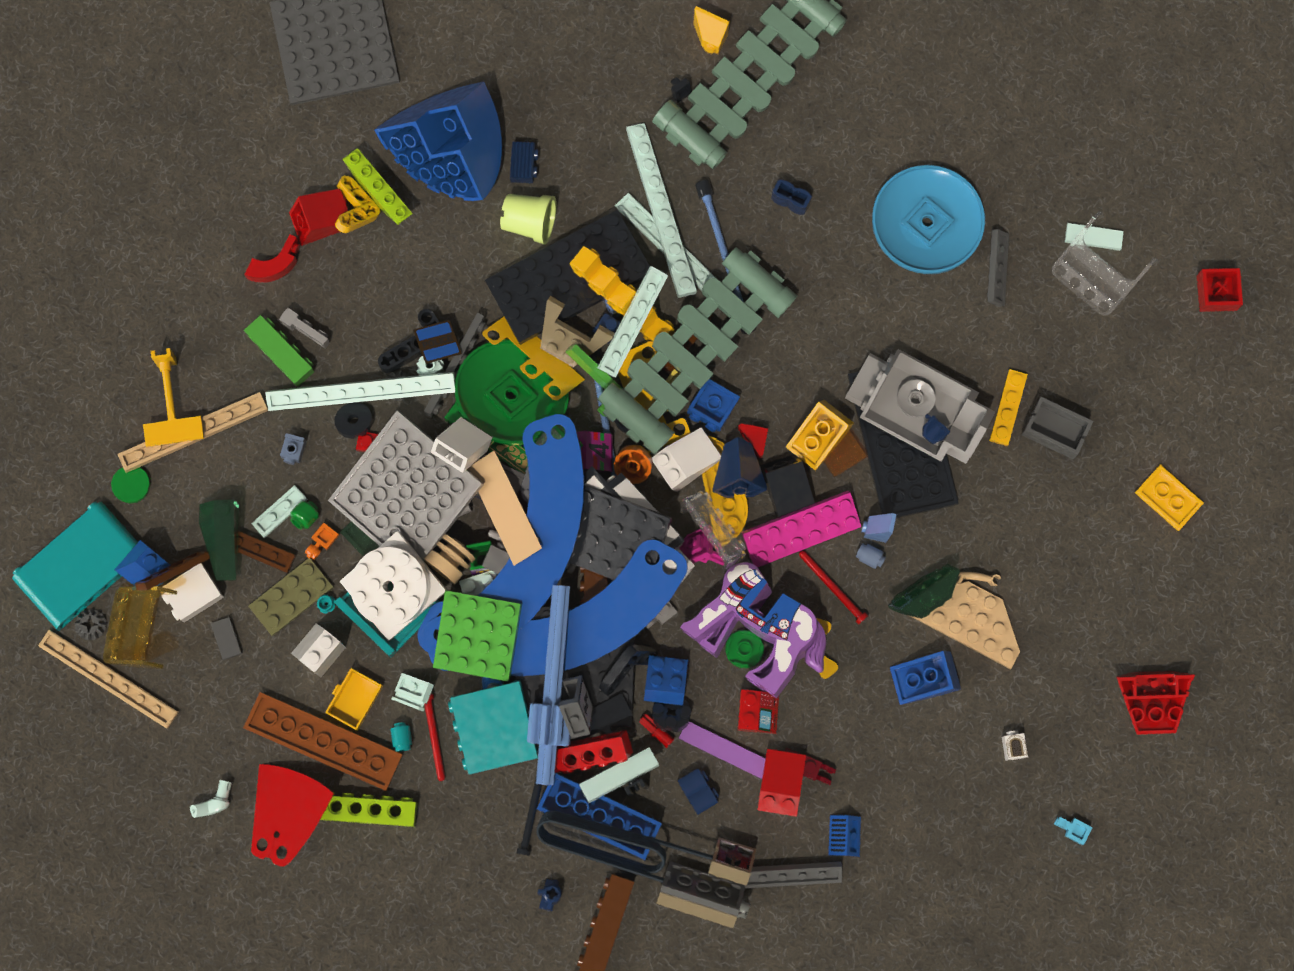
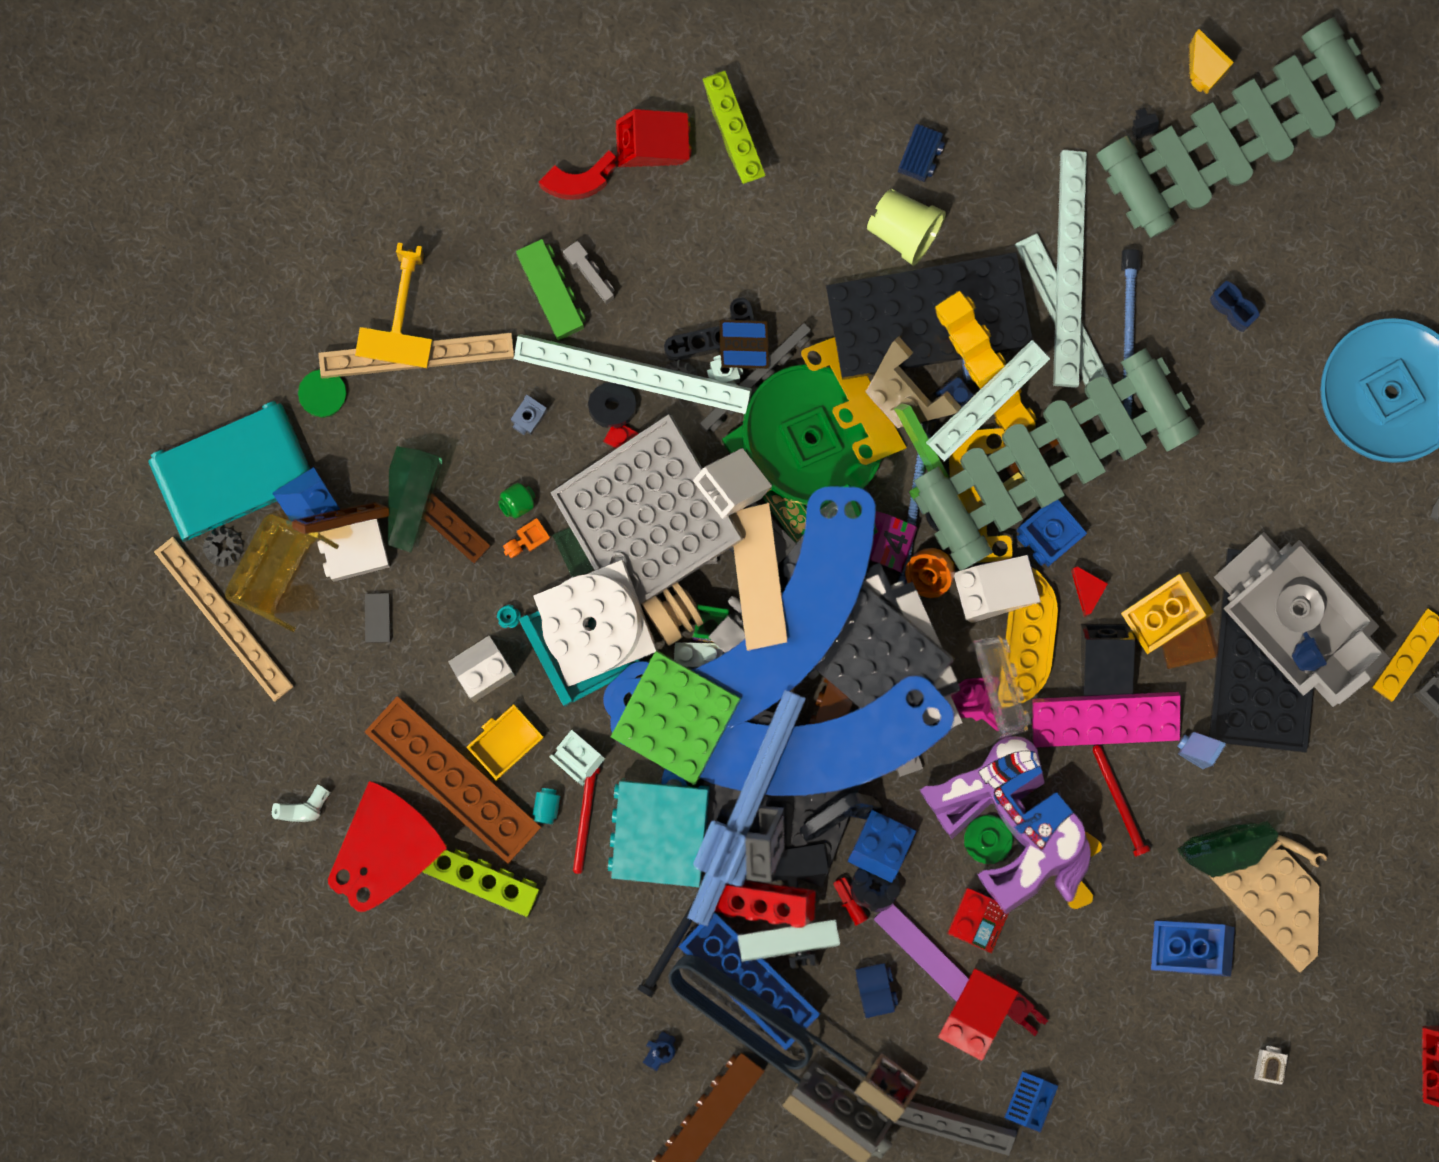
camera: 20 degrees right, 5 degrees up
olive plate [248,558,334,637] -> none
light aqua tile [251,485,308,538] -> none
yellow beam [335,176,380,233] -> none
blue brick [374,82,502,201] -> none
dark blue slope [713,437,767,498] -> none
sand blue brick [856,543,886,569] -> none

